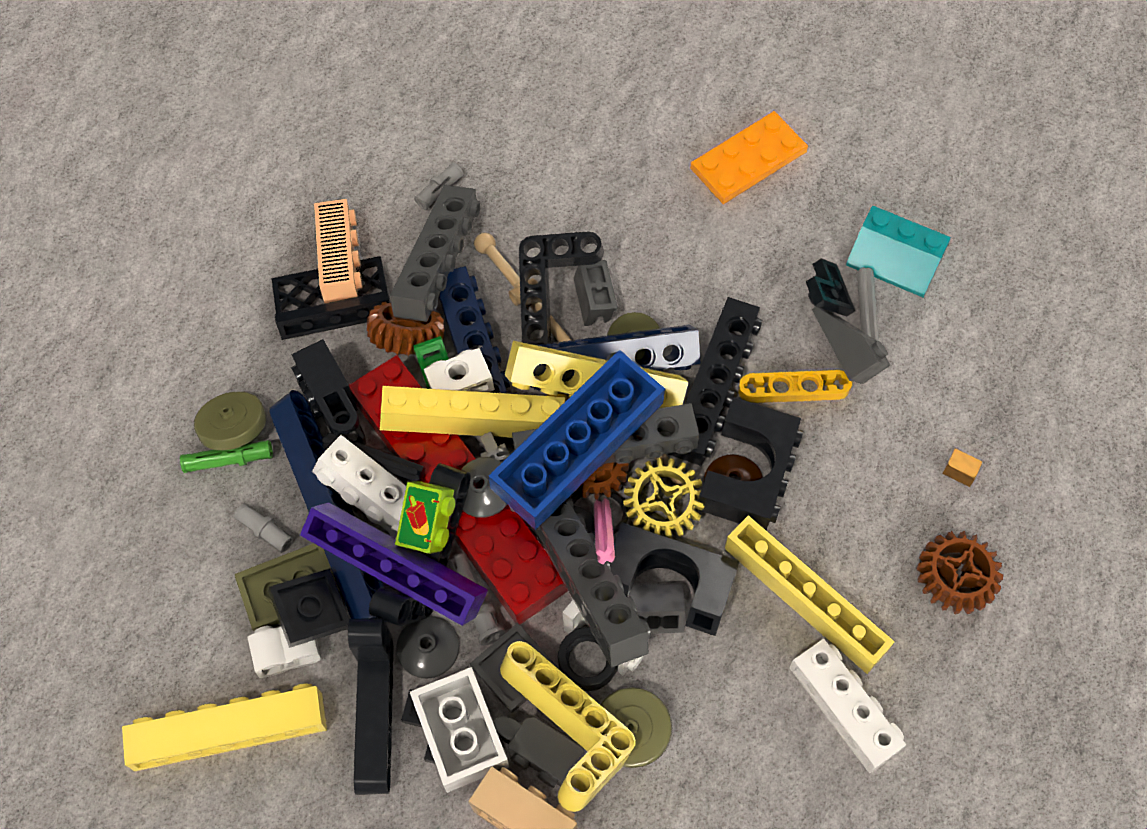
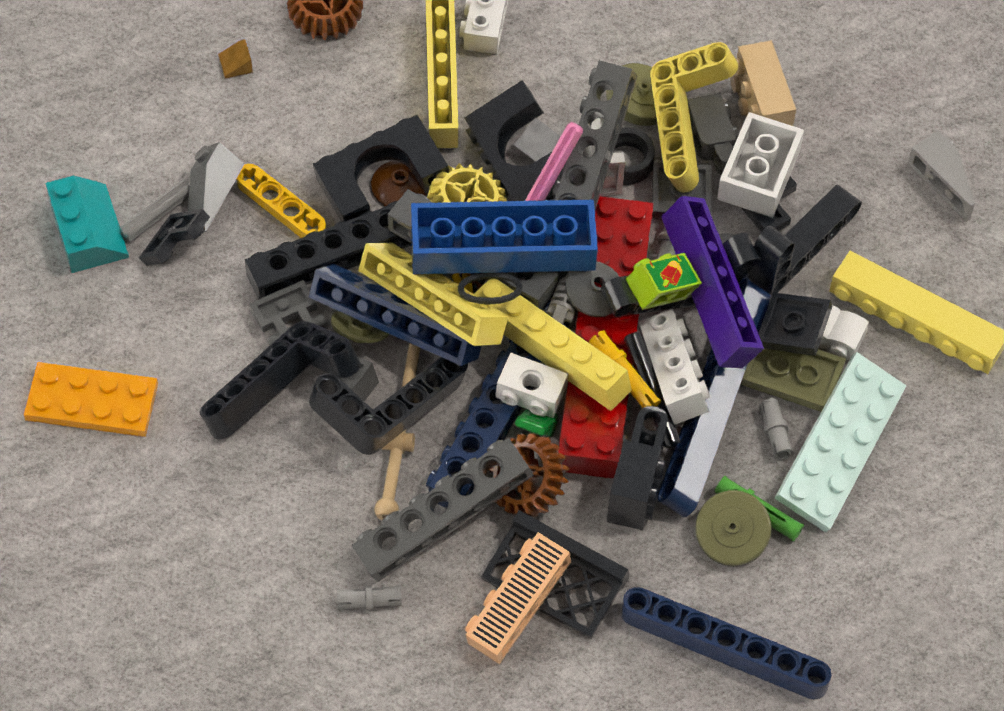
camera: 140 degrees left, 5 degrees down
none -> black beam [200,321,361,440]
none -> dark grey plate [249,280,326,346]
none -> black tyre [458,272,522,305]
none -> yellow pin [589,330,661,408]
none -> dark blue beam [621,587,832,700]
none -> light aqua plate [774,352,906,532]

